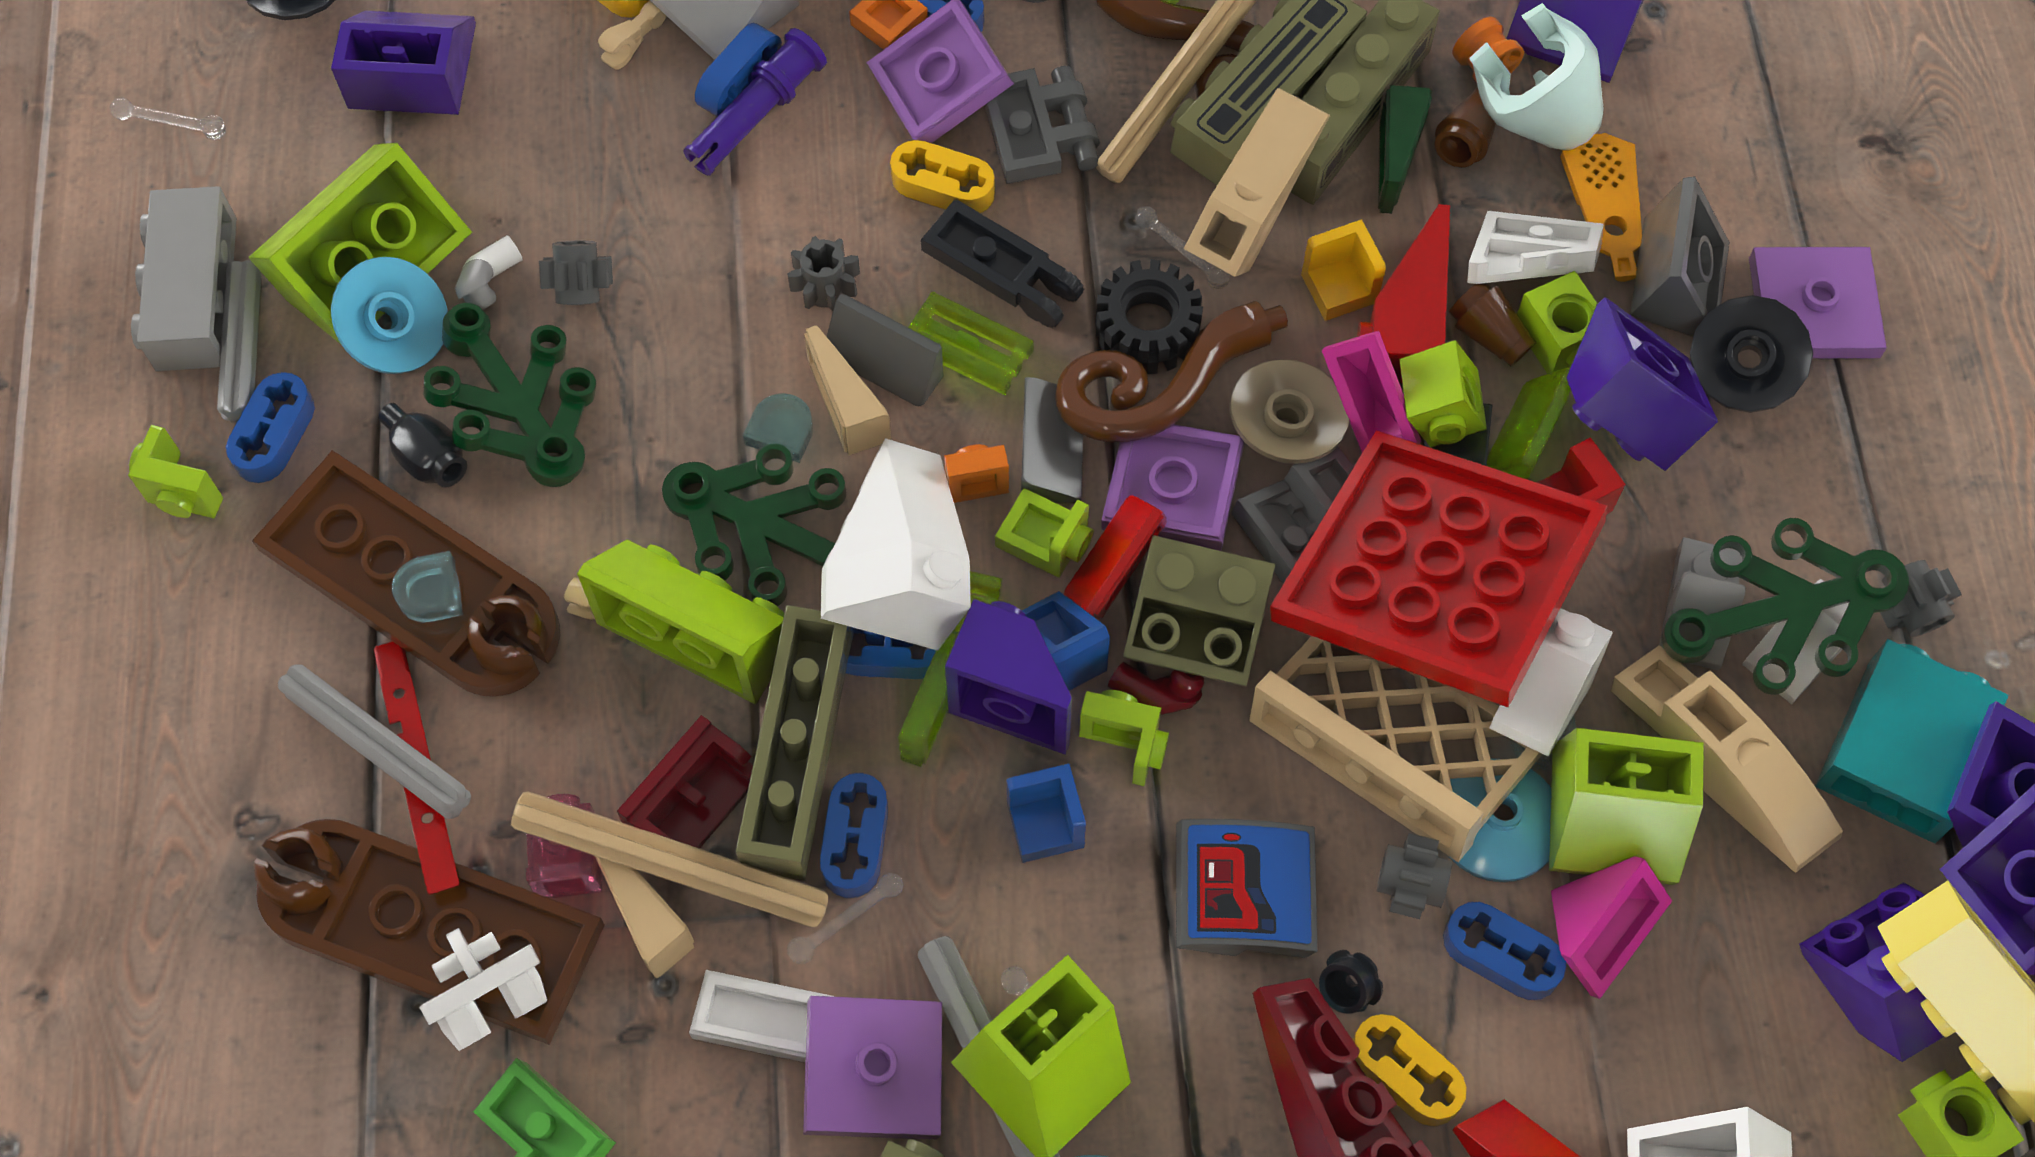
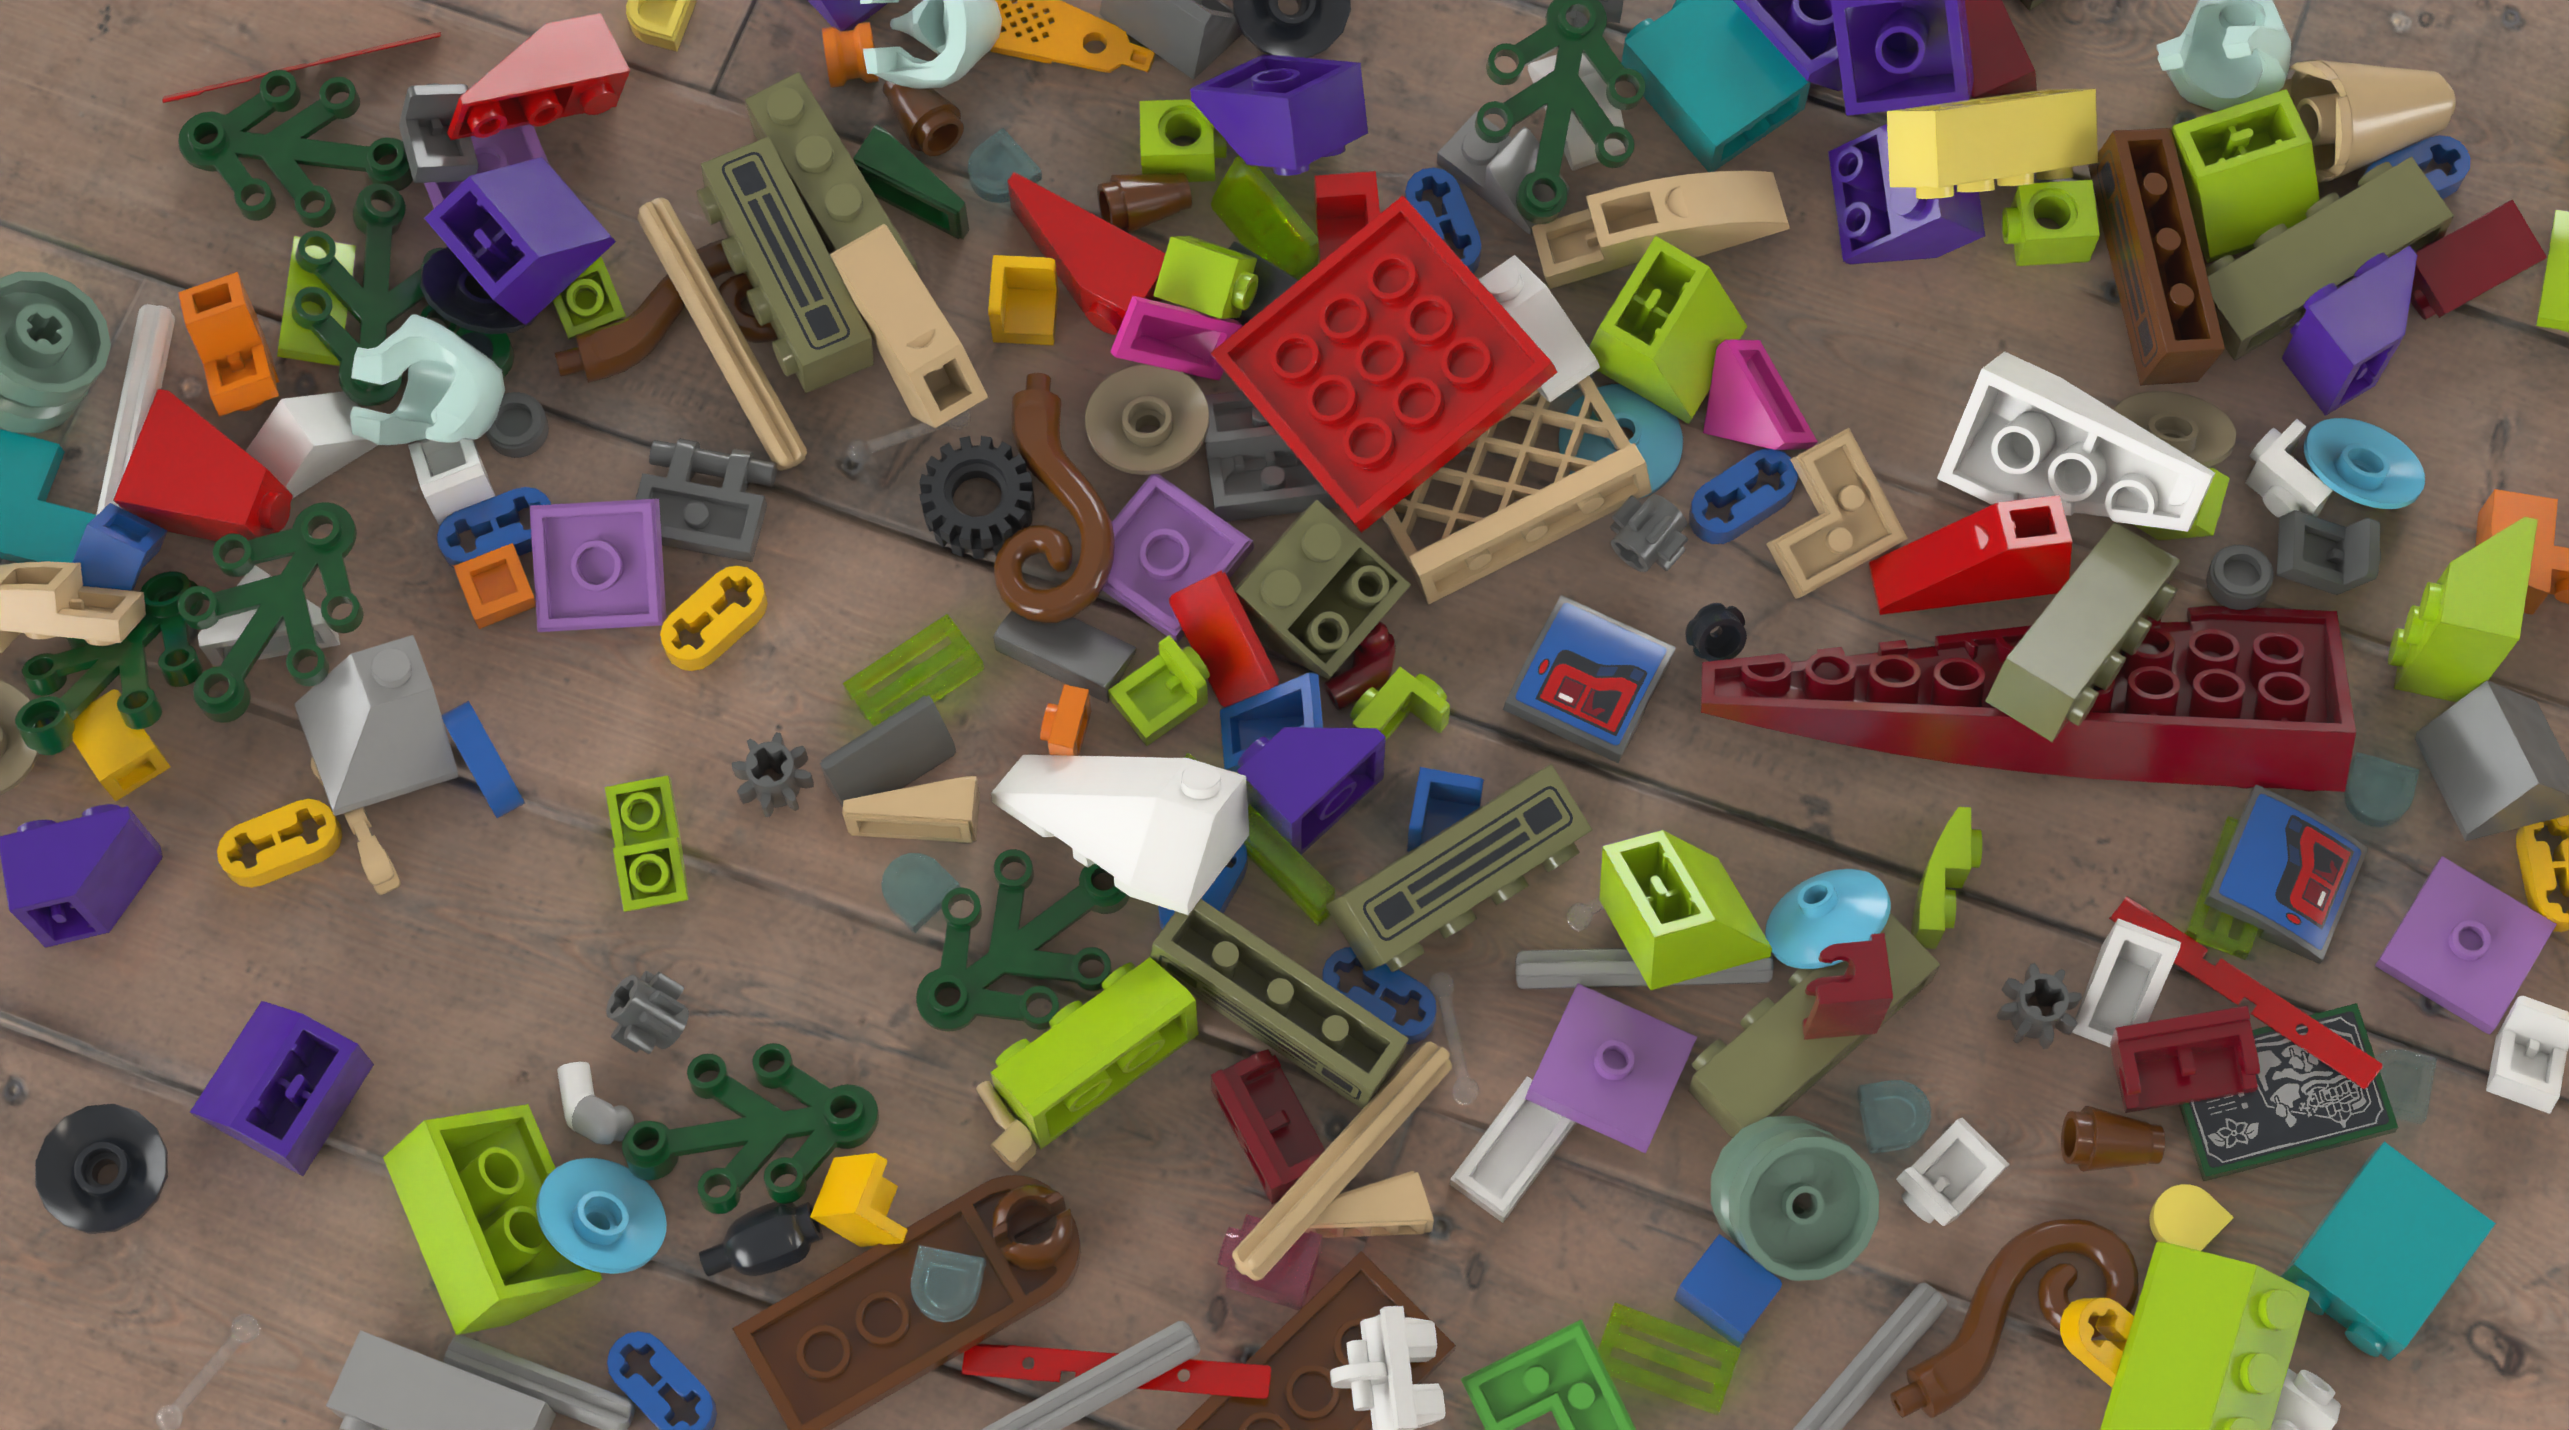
camera: 65 degrees left, 5 degrees up
dark purple pin [683,28,827,176] -> none
black hinge [921,199,1085,328] -> none
yellow beam [1353,1014,1467,1127] -> none
white wing [1467,211,1604,284] -> none
none -> lime slope [605,775,689,912]
none -> yellow panel [810,1153,908,1247]
none -> clear light blue tile [968,128,1042,203]
none -> olive brick [1325,764,1592,972]
none -> blue beam [1405,167,1481,274]
none -> tan tile [1766,428,1908,599]

